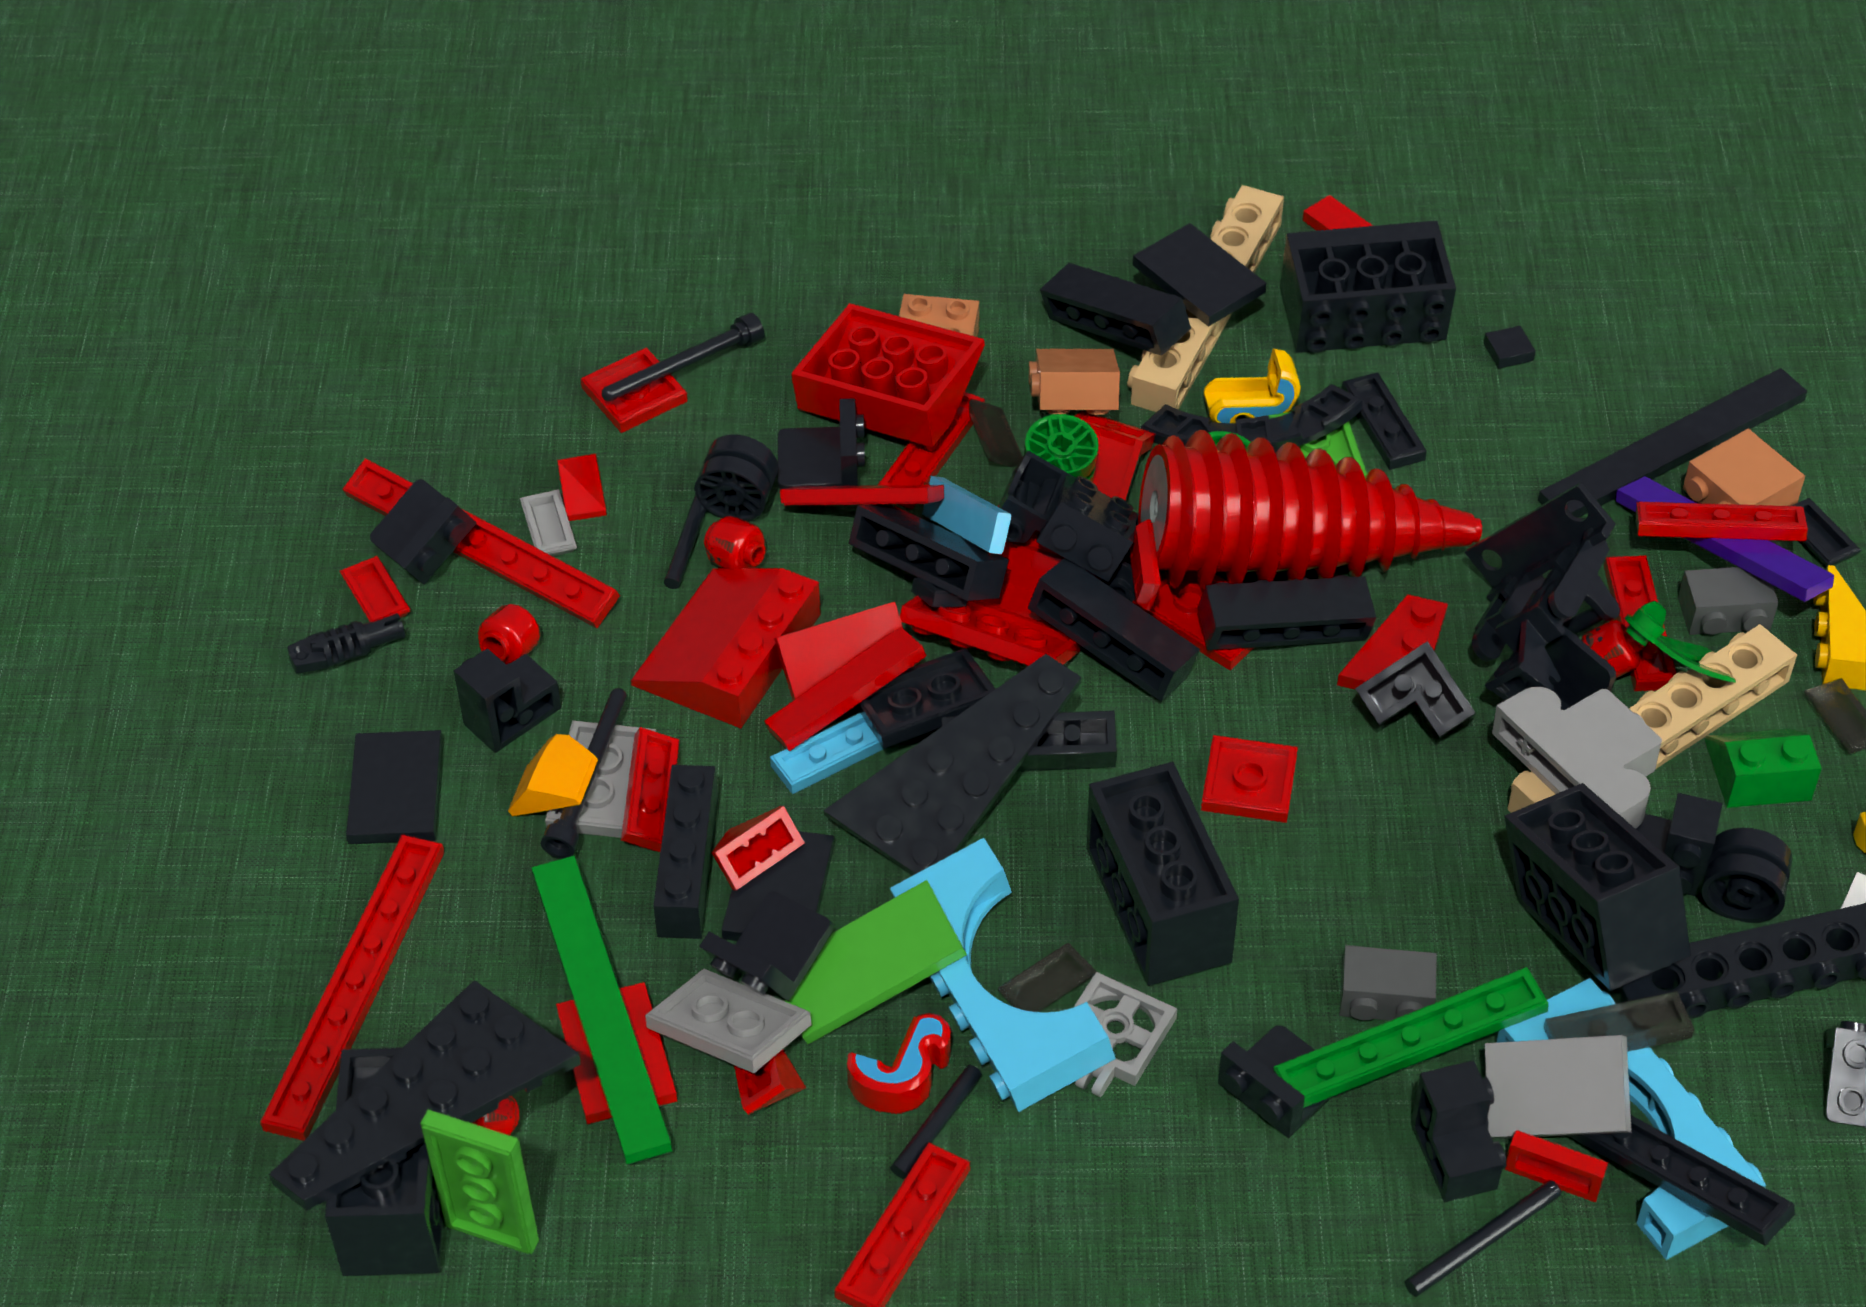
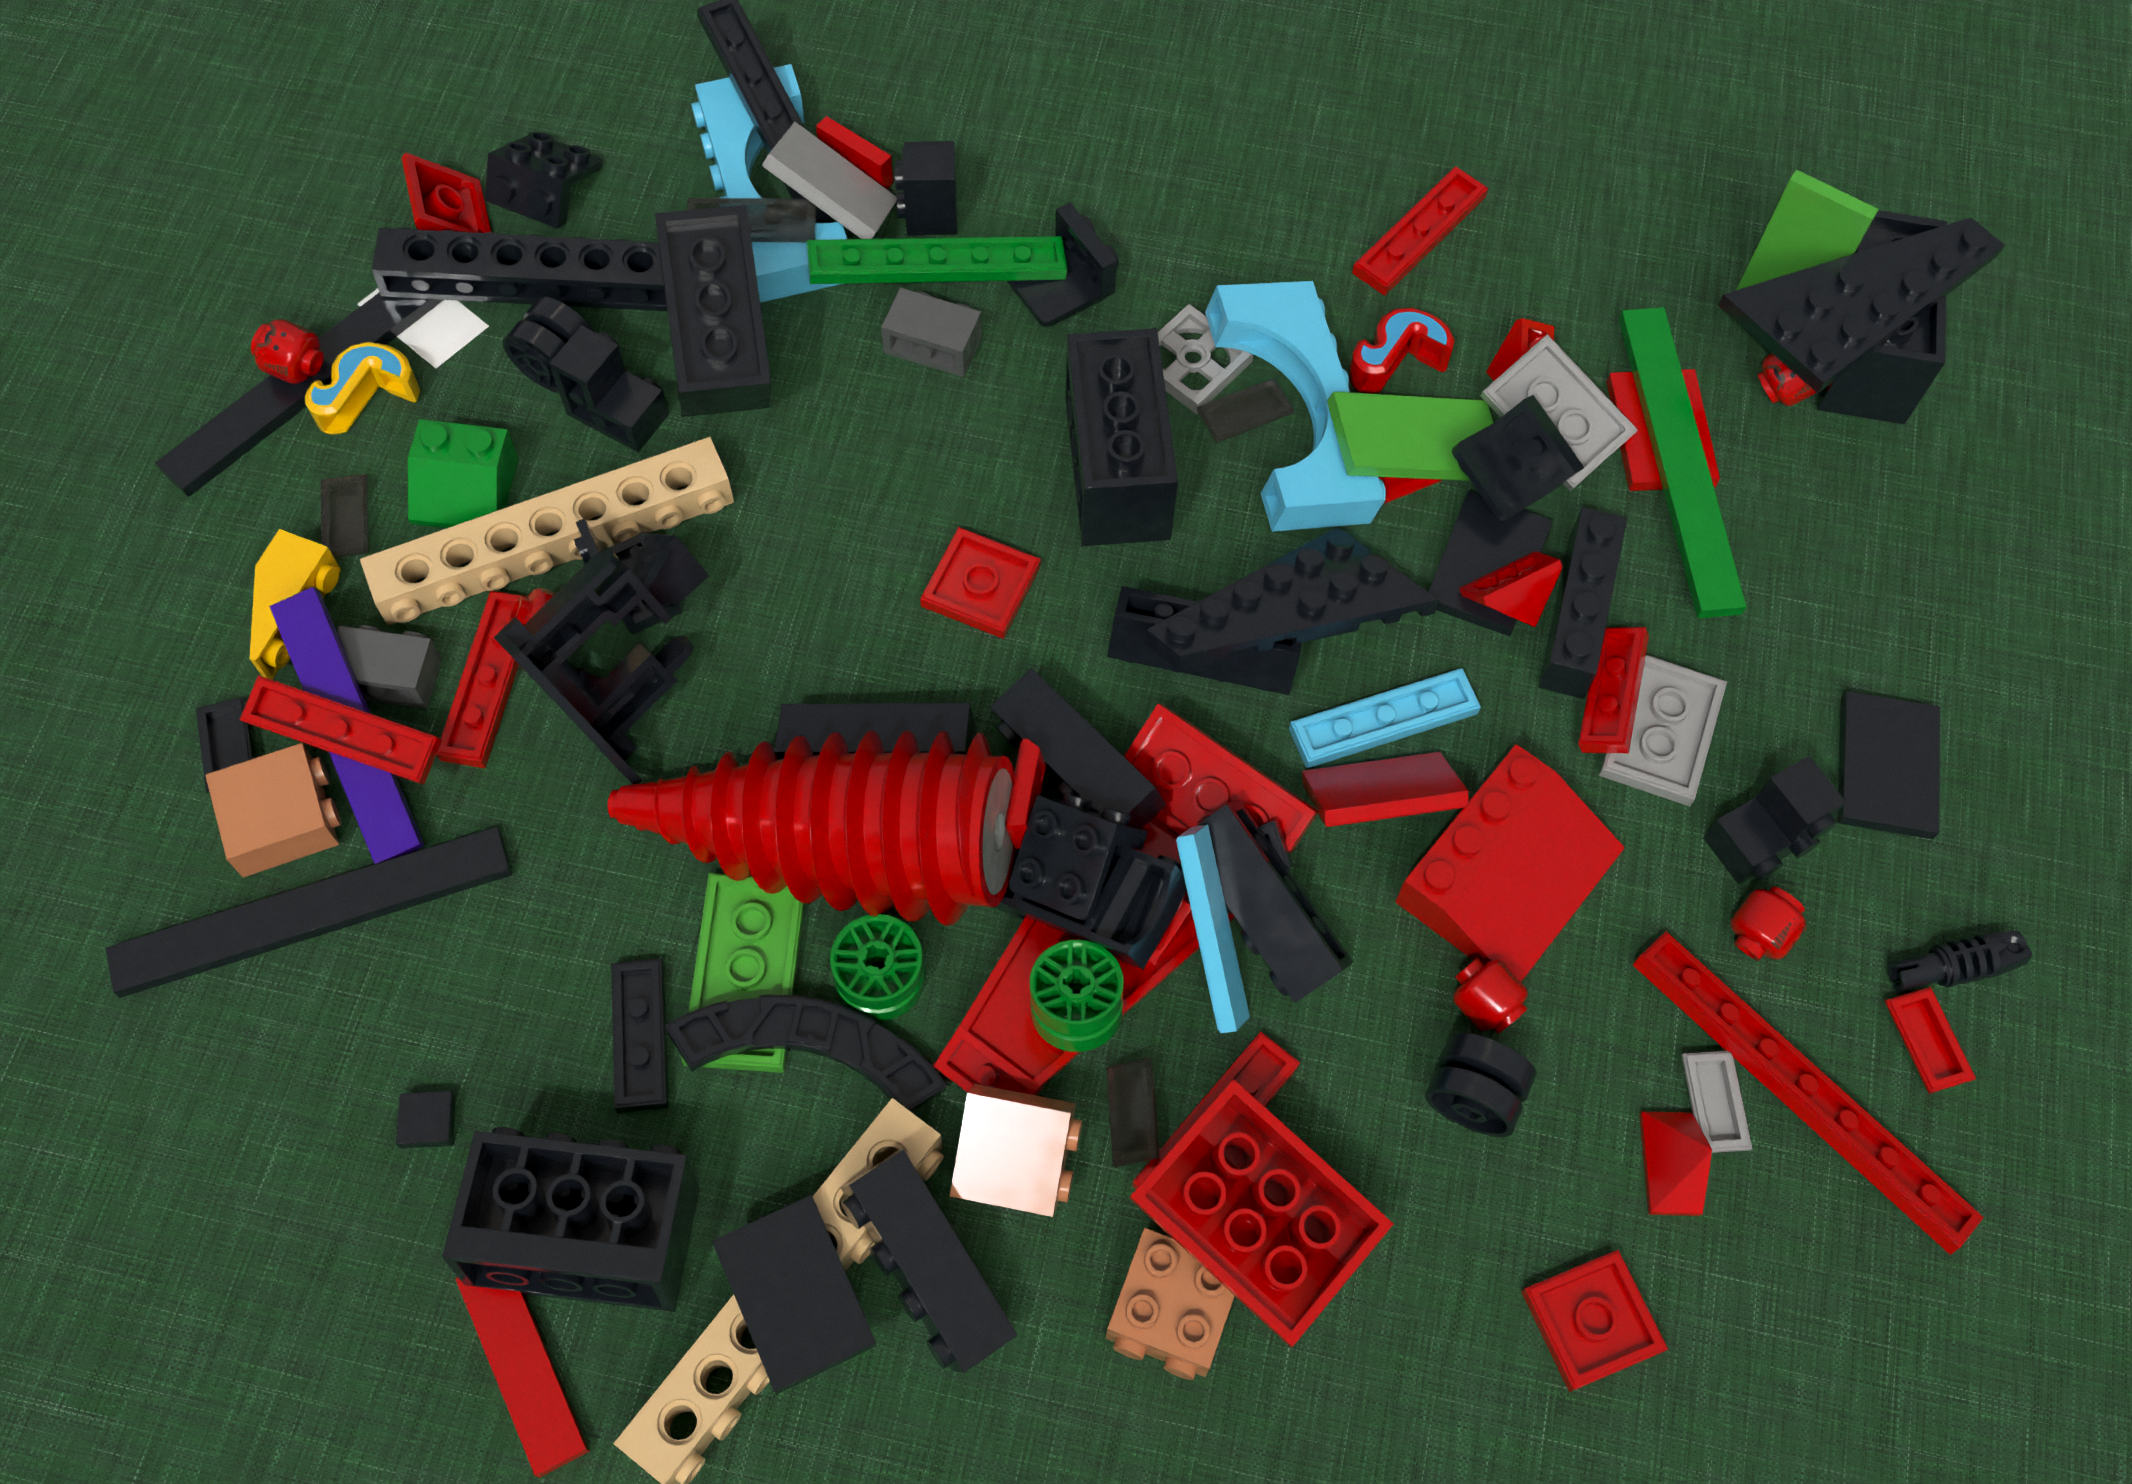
camera: 170 degrees left, 15 degrees up
red tile [260,835,444,1141] -> none
black bracket [370,479,476,585] -> none
light orange slope [508,734,598,817] -> none
black piece [541,688,627,859] -> none
black piece [602,312,764,401] -> none
black bar [664,494,707,589] -> none
red tile [764,627,927,751] -> none
black bracket [778,398,865,489] -> none
red tile [780,485,944,505] -> none
black tile [856,648,995,748] -> none
black bar [890,1065,982,1179] -> none
yellow animal [1203,349,1301,423] -> none
red wing [1337,594,1448,705] -> none
black brick [1355,641,1476,738] -> none
black bar [1405,1180,1561,1297] -> none
light grey brick [1492,687,1662,829] -> none
green plant [1625,601,1736,683] -> none

